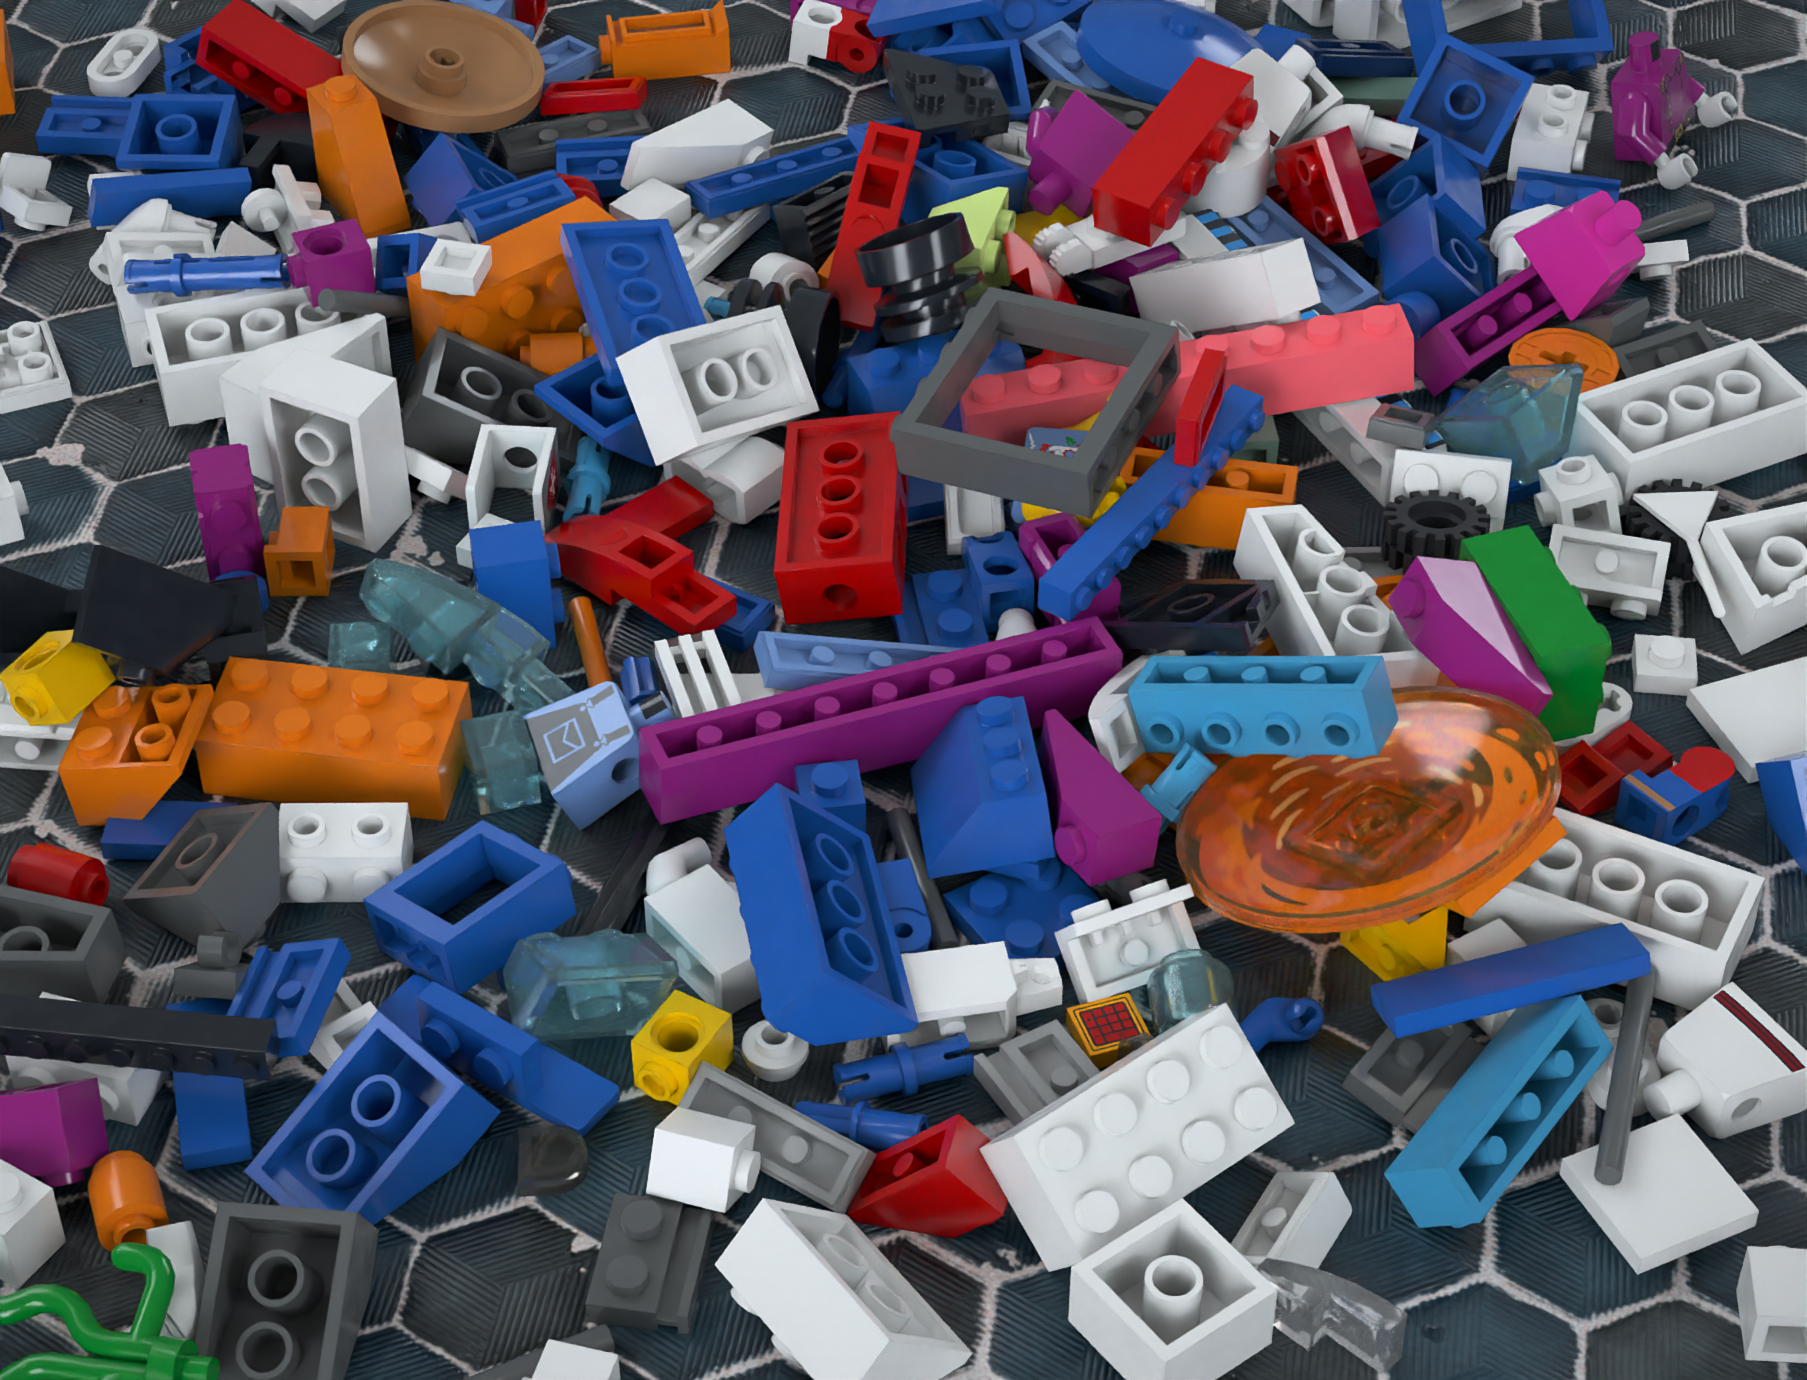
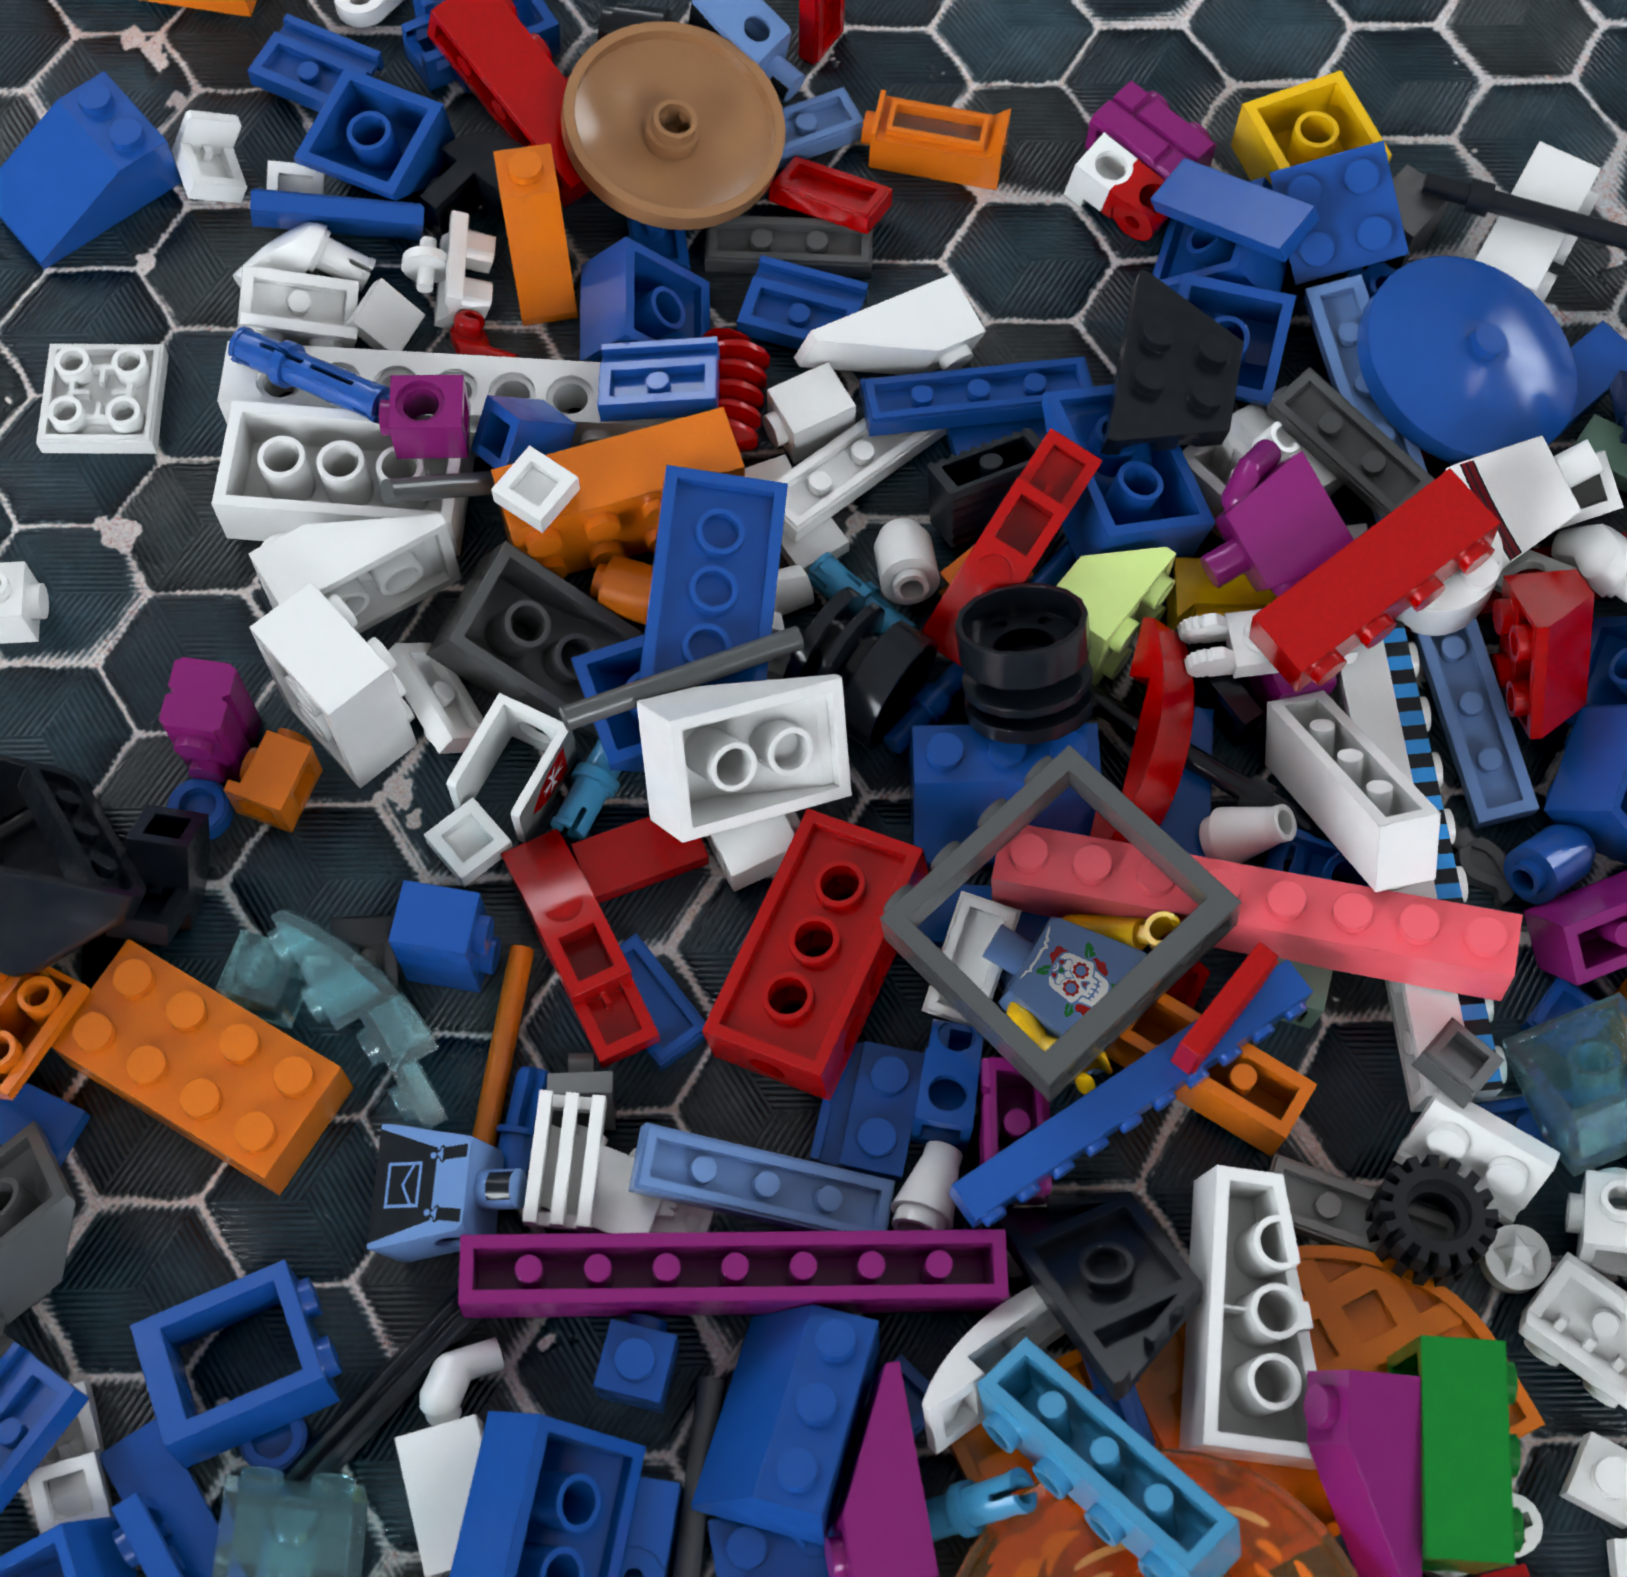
camera: 20 degrees right, 25 degrees up
white brick [279,802,414,903] -> none
clear light blue brick [460,709,541,815] -> none
none -> dark grey bar [559,626,804,731]

